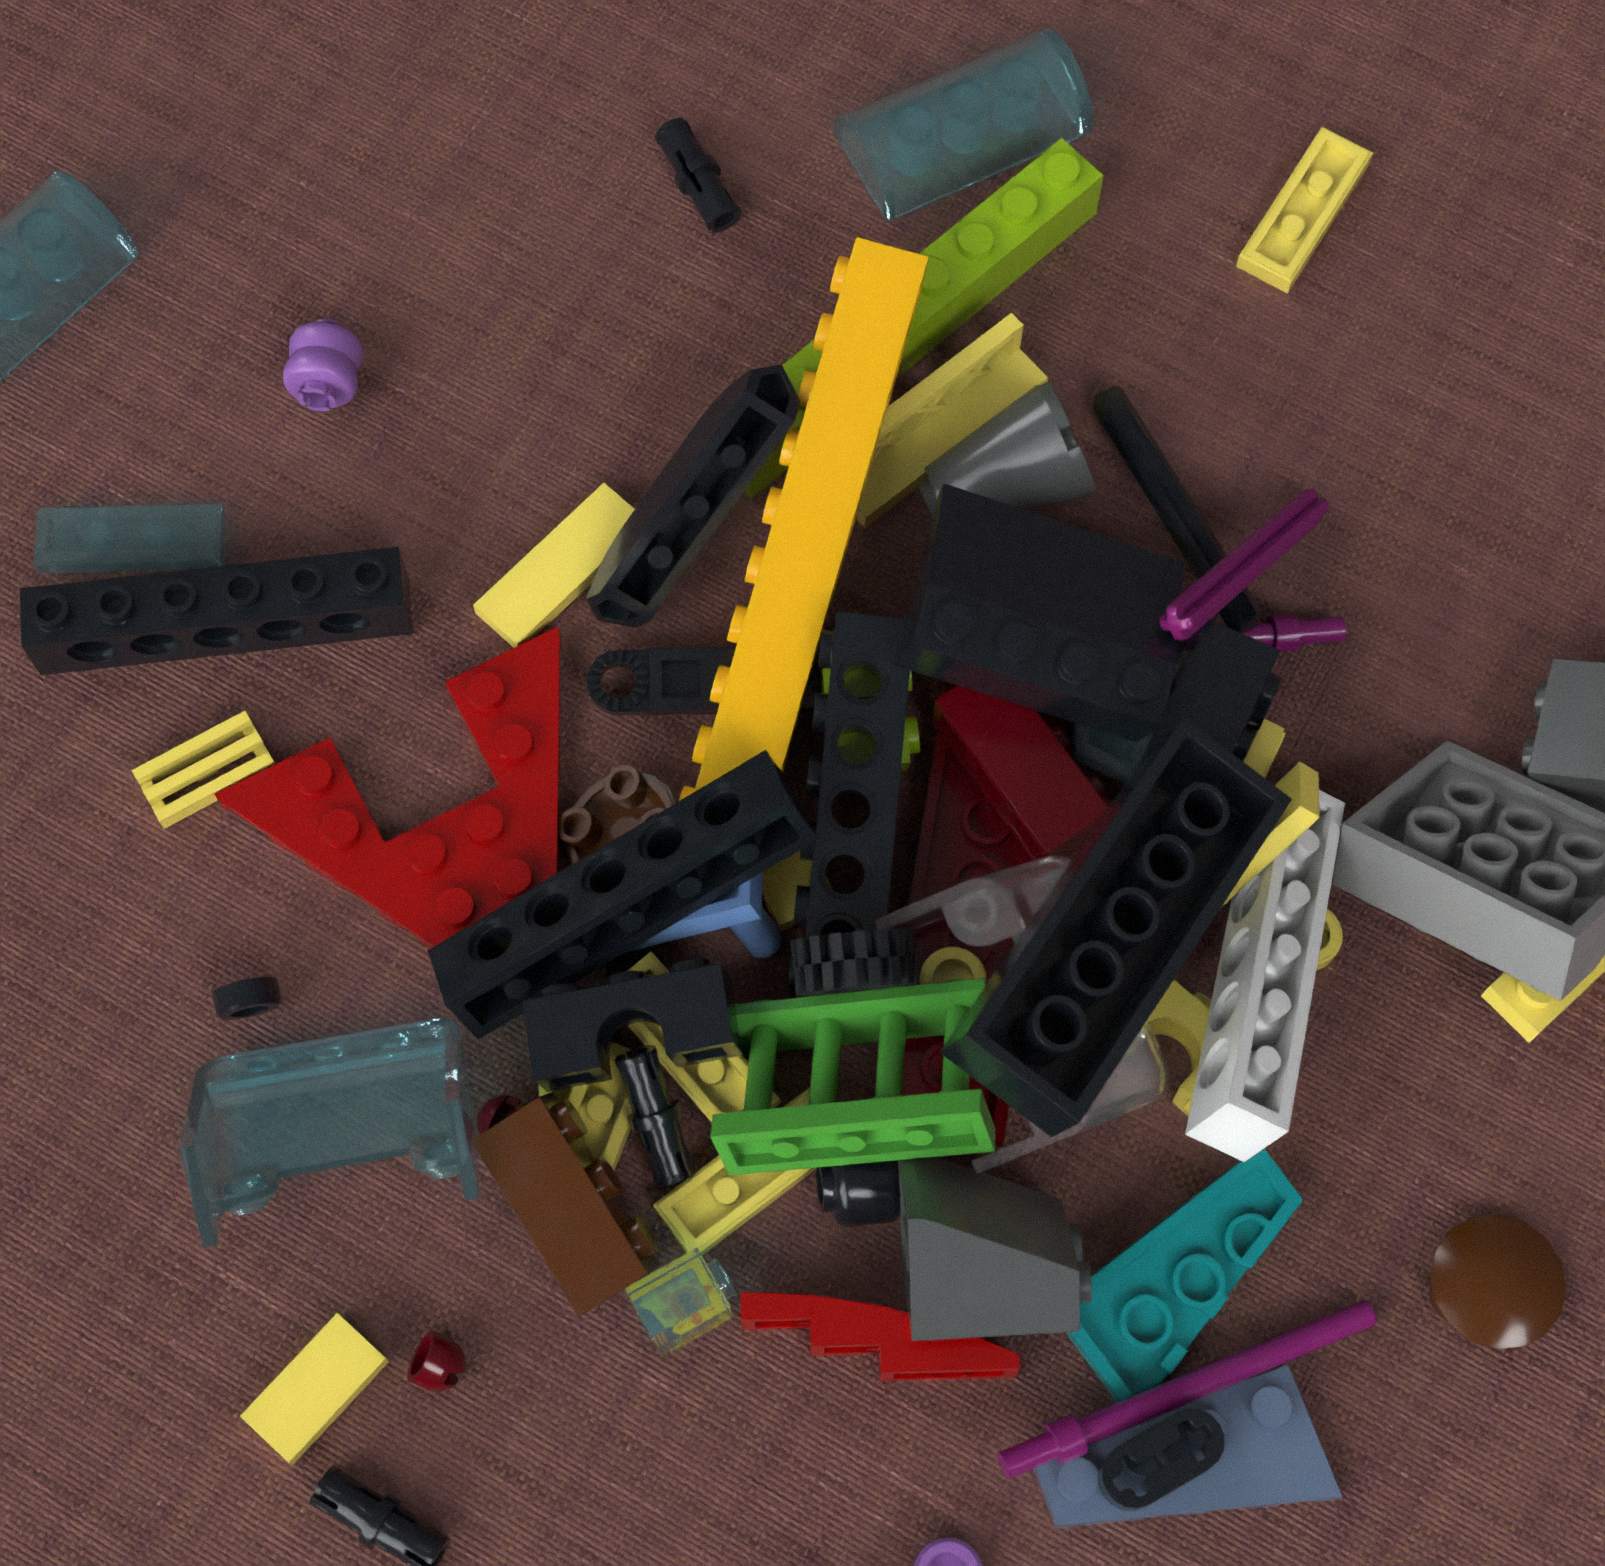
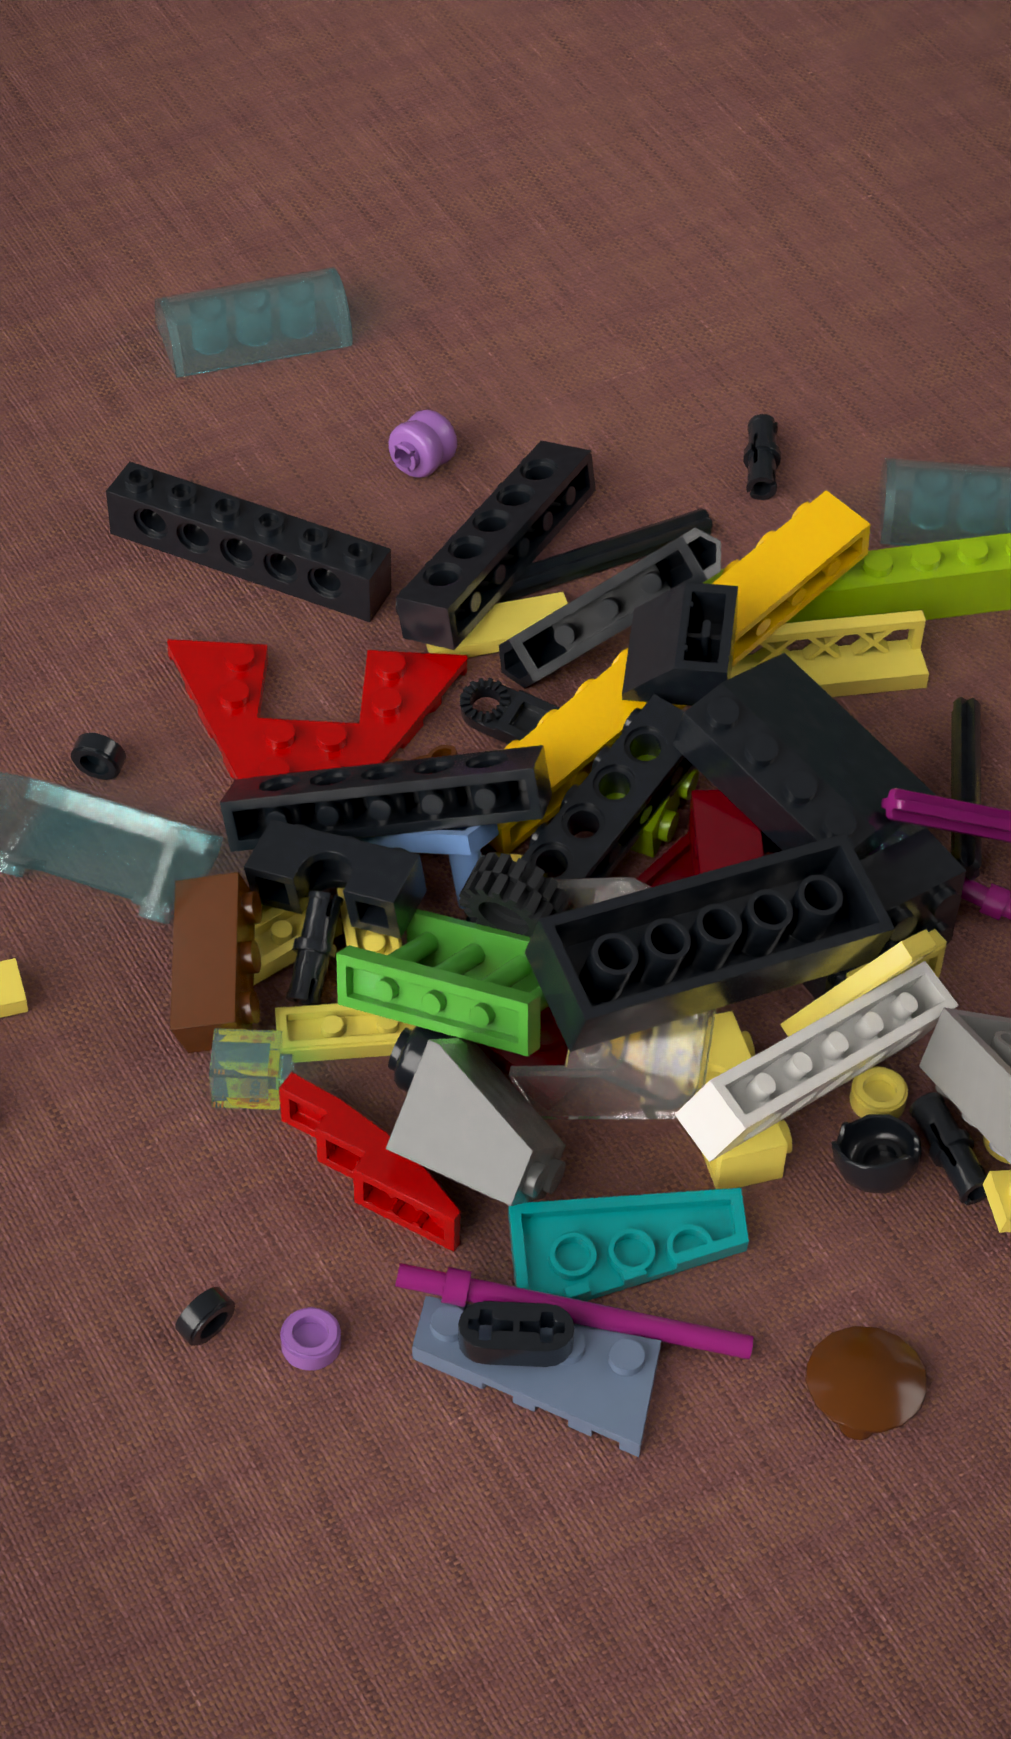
camera: 30 degrees right, 20 degrees down
clear light blue tile [34,503,226,573] -> none
light yellow tile [131,711,275,829] -> none
dark red hinge [407,1330,466,1392] -> none
dark grey cone [918,381,1096,518] -> none
none -> black brick [396,440,596,650]
none -> black axle [498,508,713,603]
none -> black slope [622,582,738,706]
none -> black hair [831,1114,922,1194]
none -> black pin [909,1092,987,1205]

